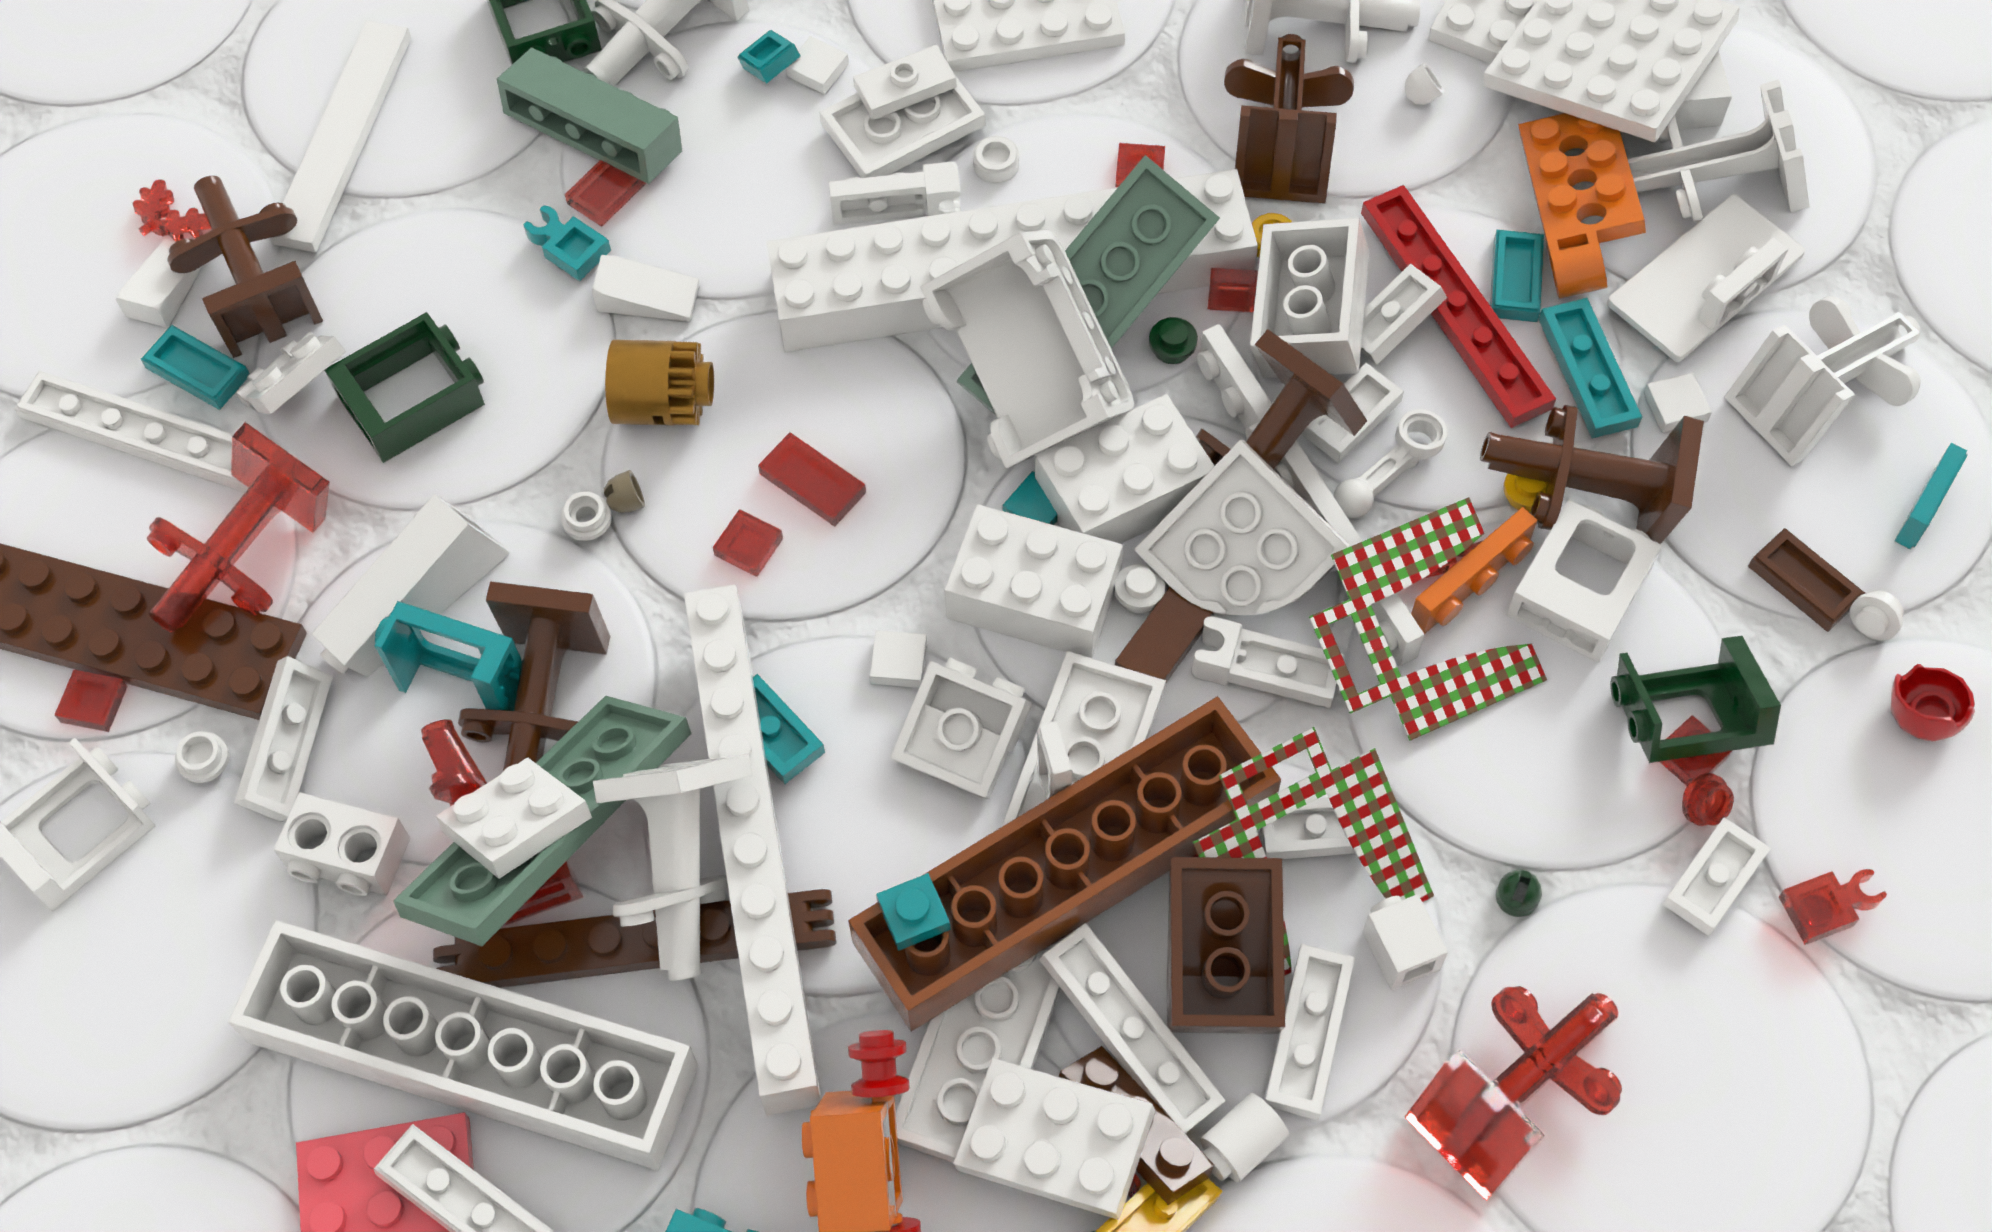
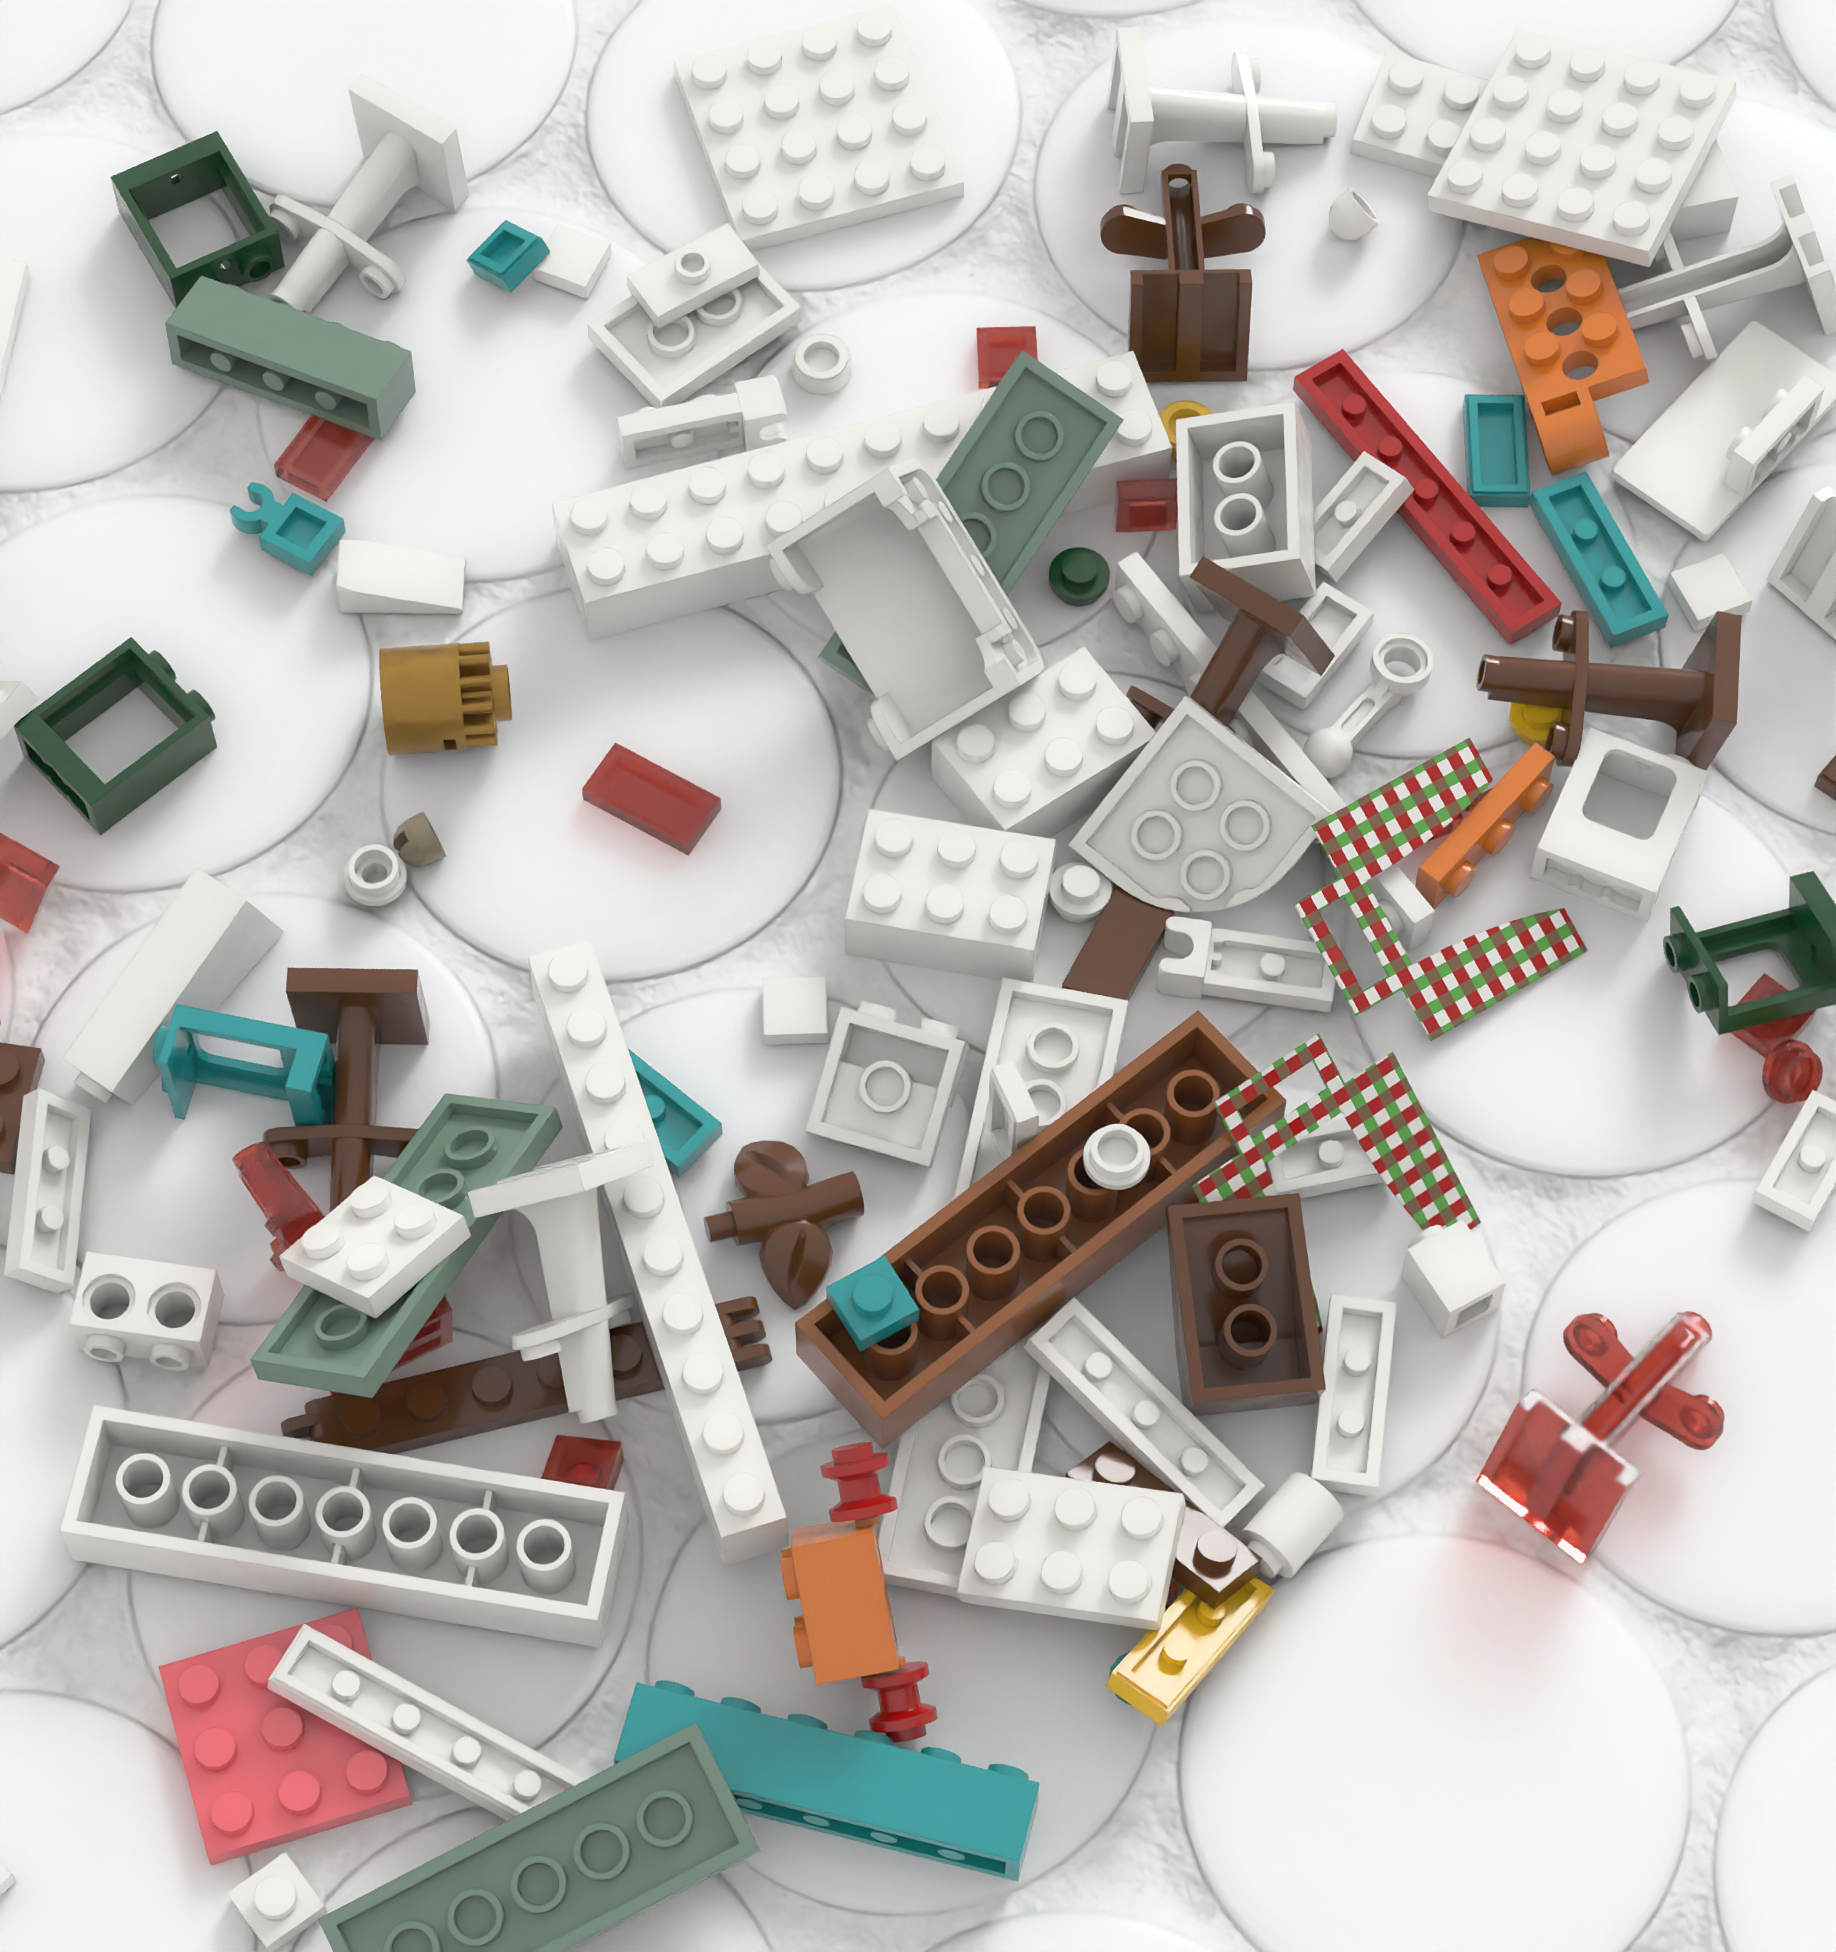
camera: 10 degrees left, 0 degrees up
clear red tile [713,509,783,577] -> none
teal tile [1002,471,1057,525] -> none
dark green hinge [1496,869,1542,917] -> none
none -> clear red plate [541,1435,624,1491]
none -> reddish brown plant [703,1140,864,1310]
none -> white plate [1083,1124,1150,1190]

